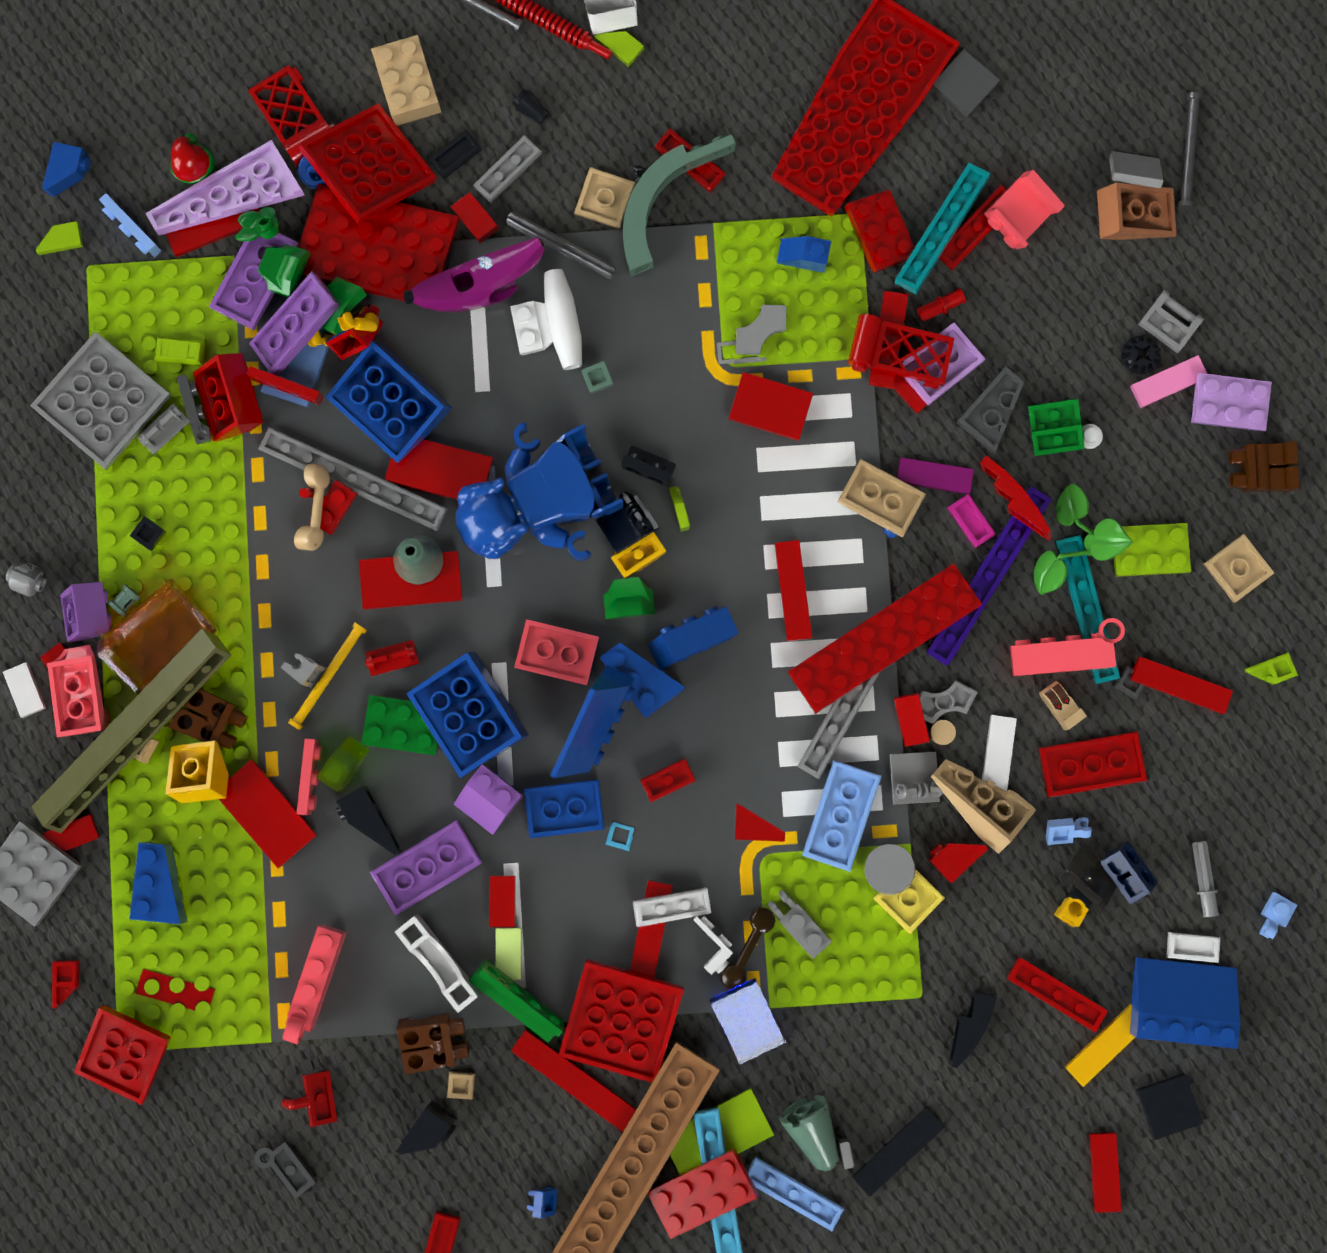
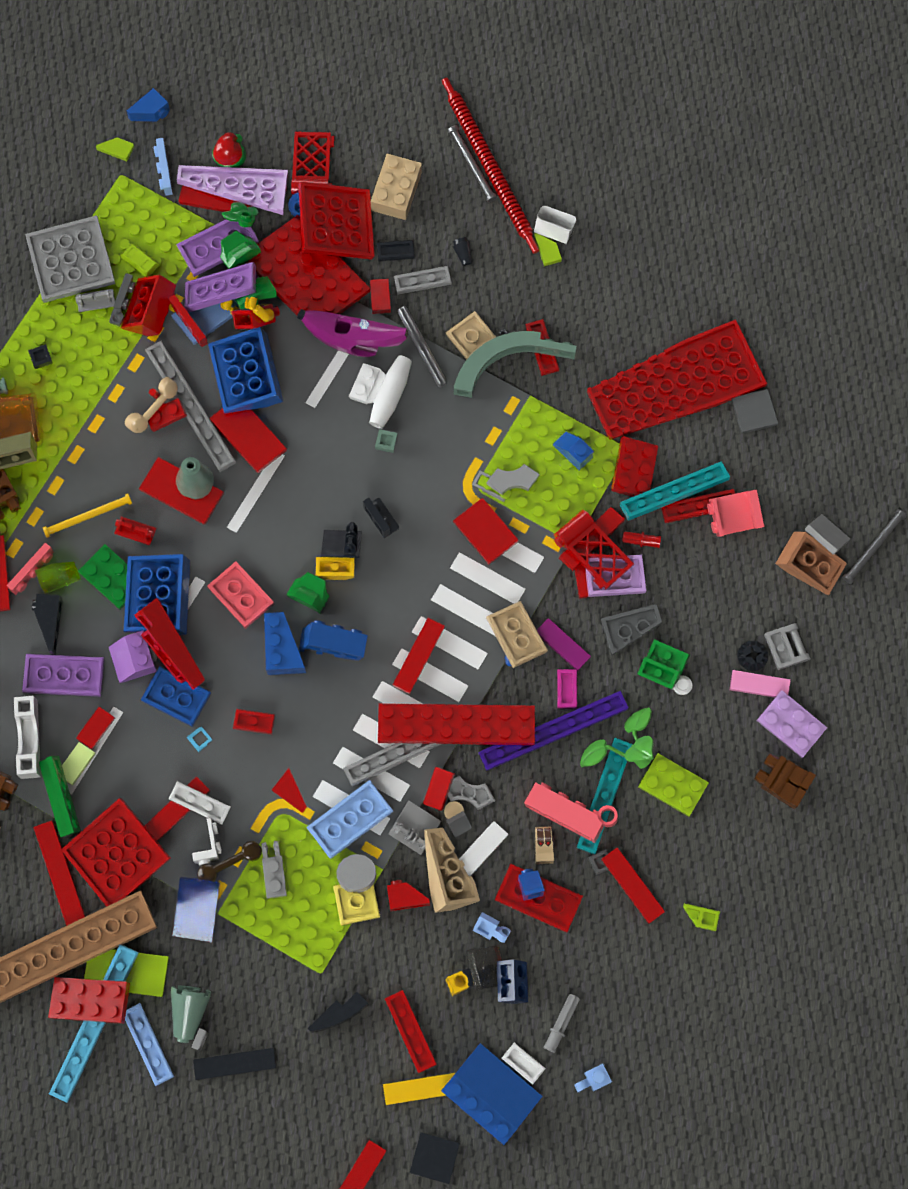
camera: 30 degrees right, 10 degrees down
light grey hinge [280,654,327,688] -> none
blue piece [455,423,623,561] -> none
blue slope [550,665,635,778] -> none
lime tile [669,486,690,532] -> none
red slope [980,455,1052,541] -> none
tan tile [1204,534,1275,603] -> none
none -> red wedge [134,598,205,690]
none -> dark grey tile [446,811,472,838]
none -> blue slope [518,868,545,901]

